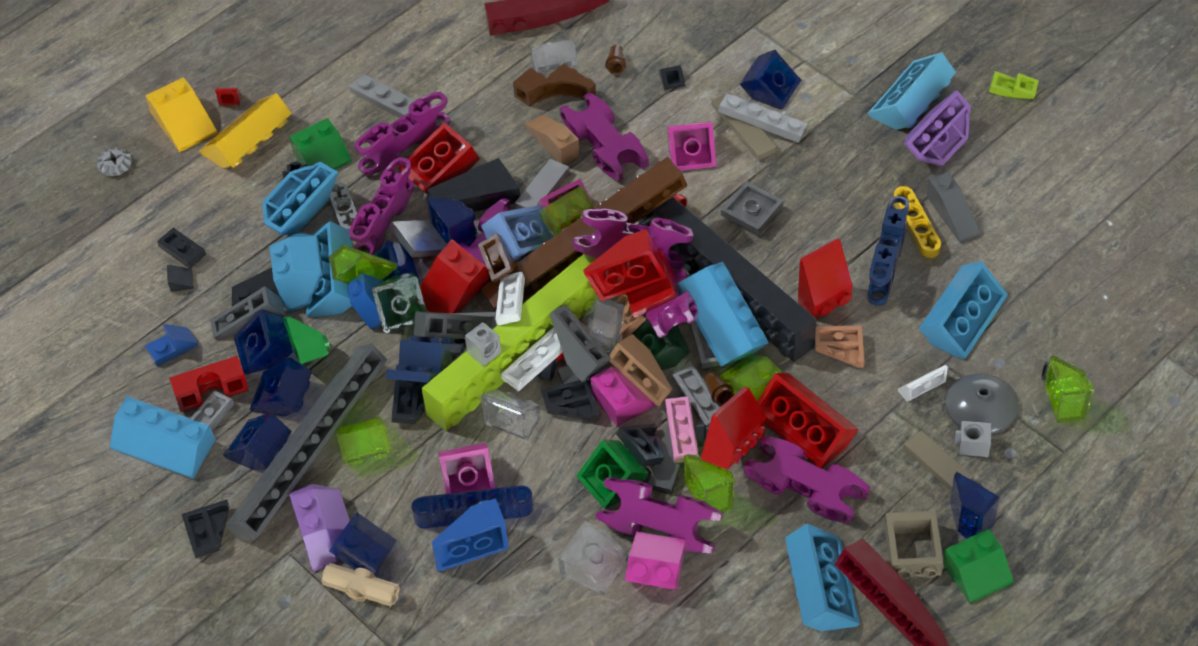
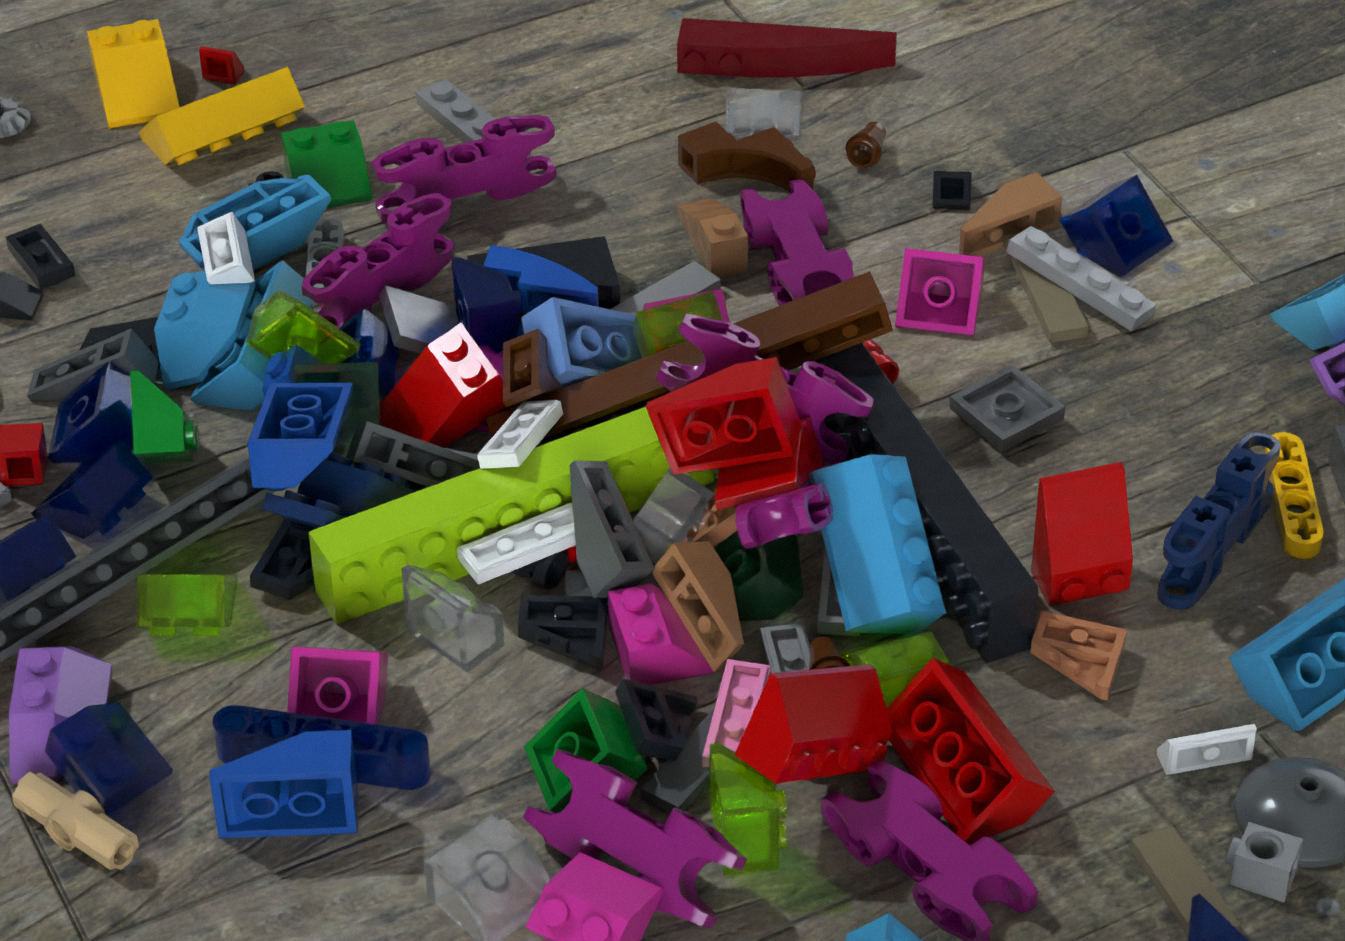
camera: 15 degrees right, 10 degrees down
red slope [397,122,480,194] -> none
light grey brick [465,322,501,366] -> none
none -> white slope [197,212,255,284]
none -> blue slope [248,383,353,491]
none -> blue slope [483,245,599,312]
none -> medium nougat slope [959,172,1062,256]

